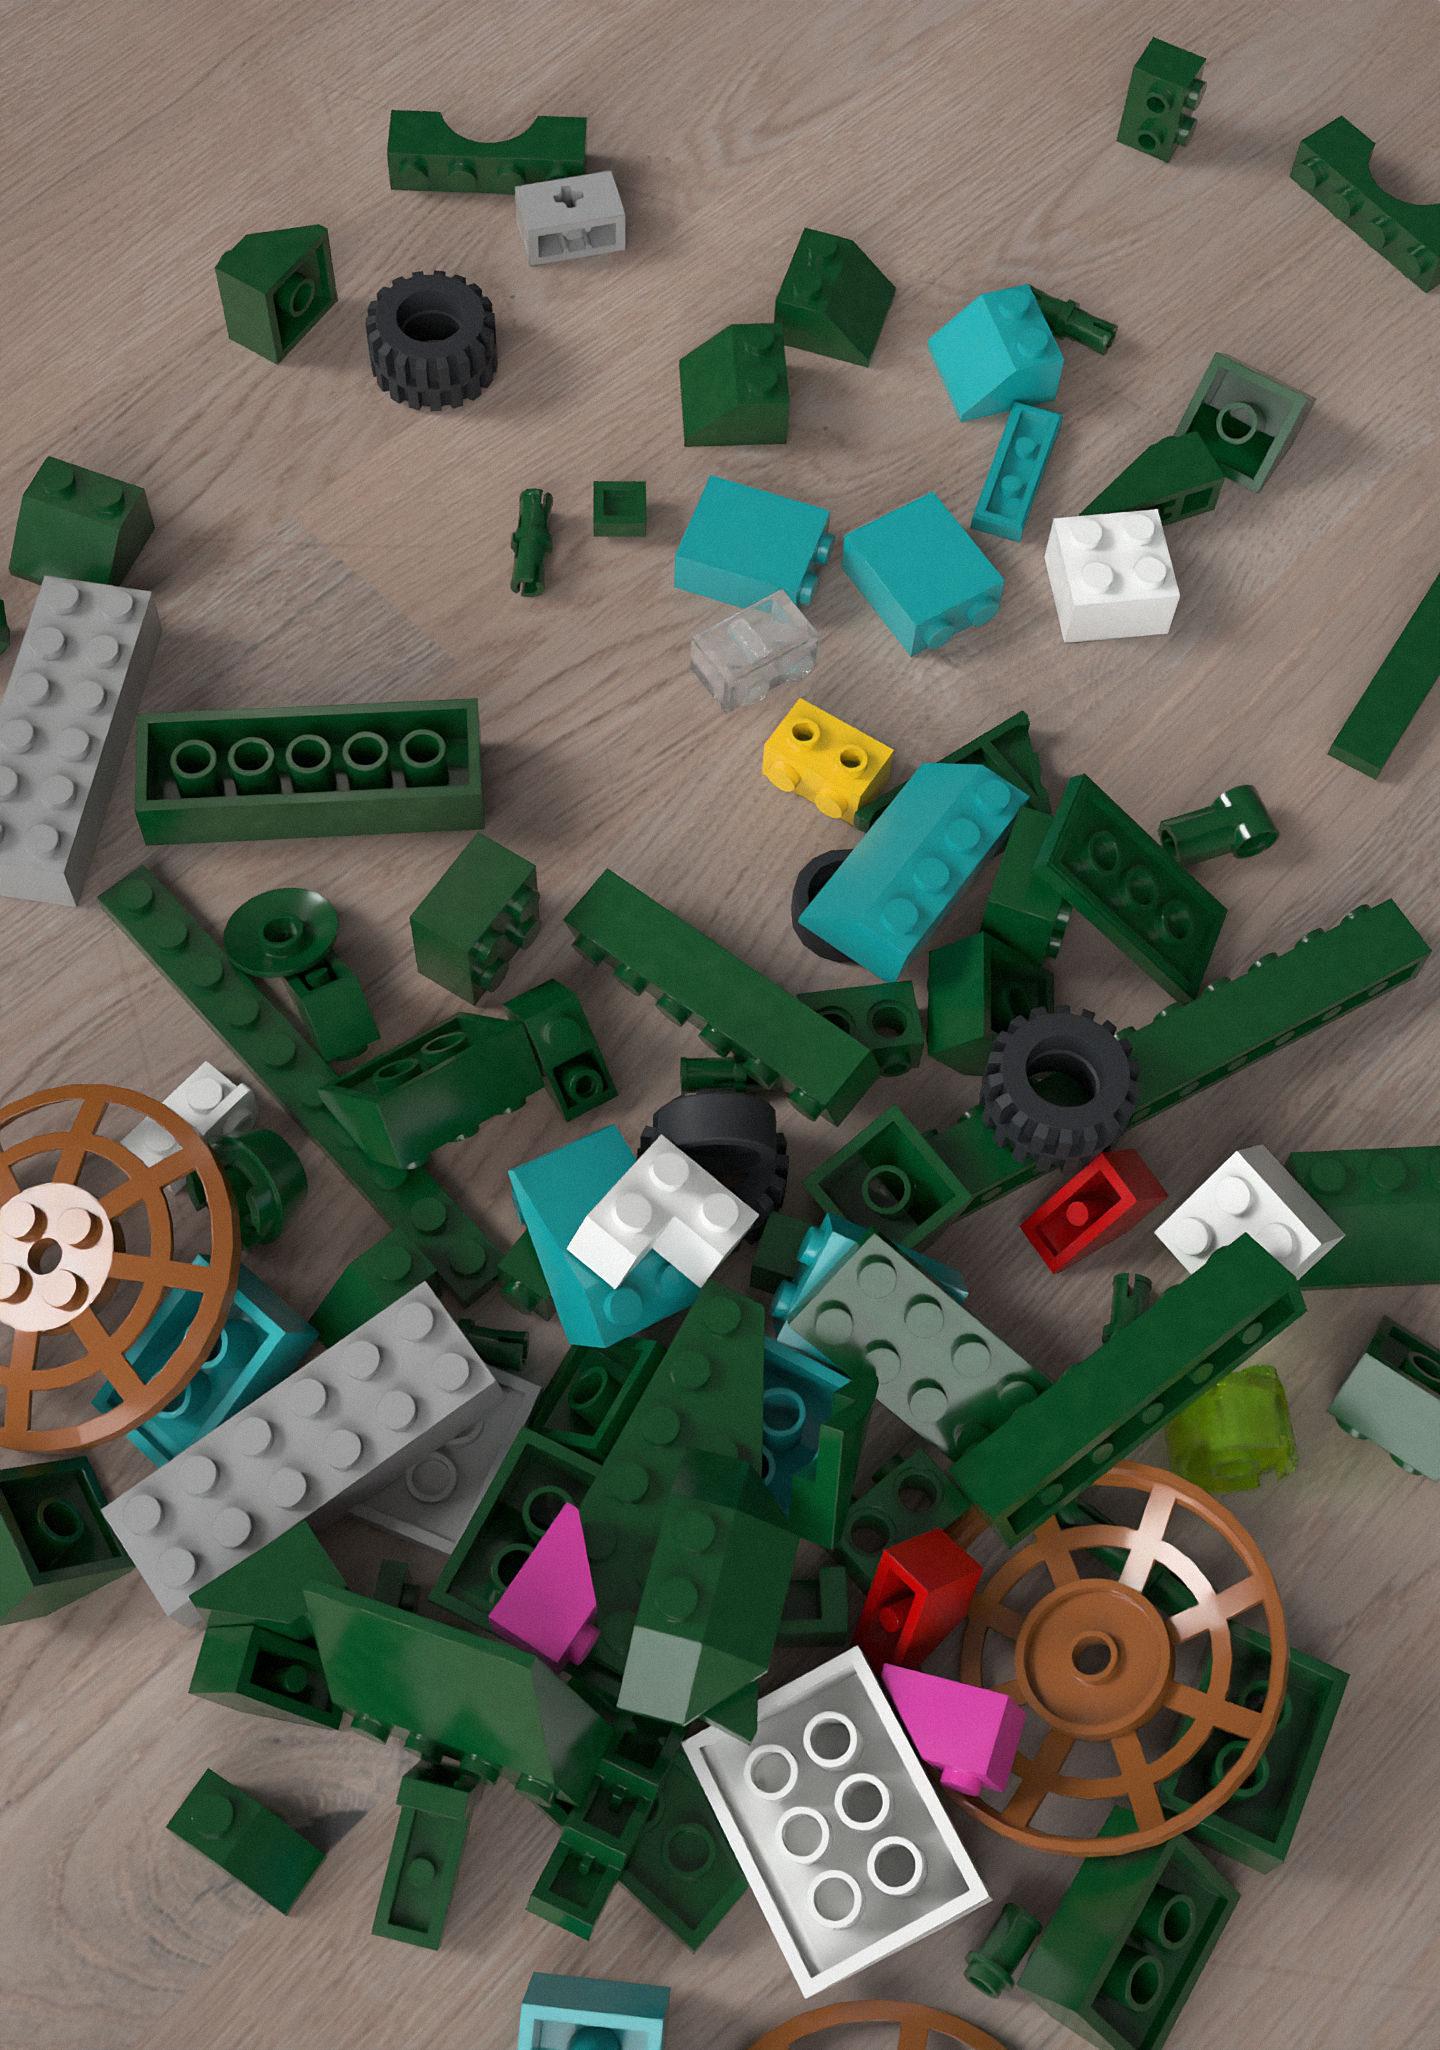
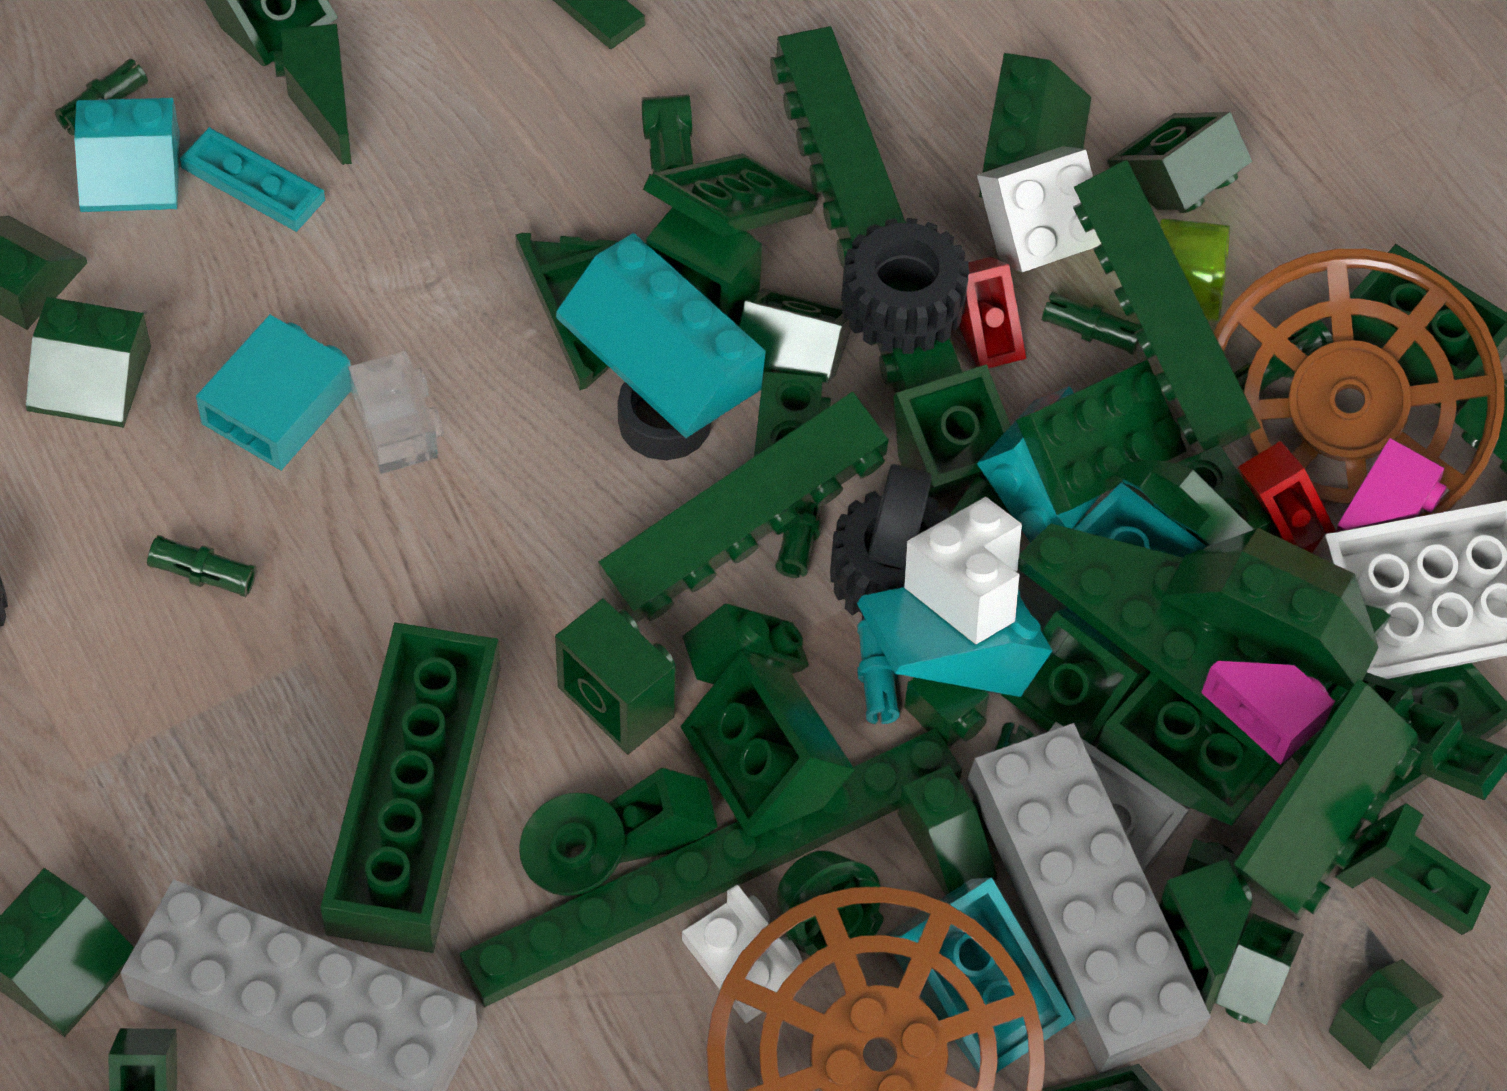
camera: 75 degrees left, 5 degrees down
dark green plate [593,481,646,537] -> none
yellow brick [762,698,894,826] -> none
teal brick [841,491,1005,657] -> none
white brick [1044,509,1180,643] -> none

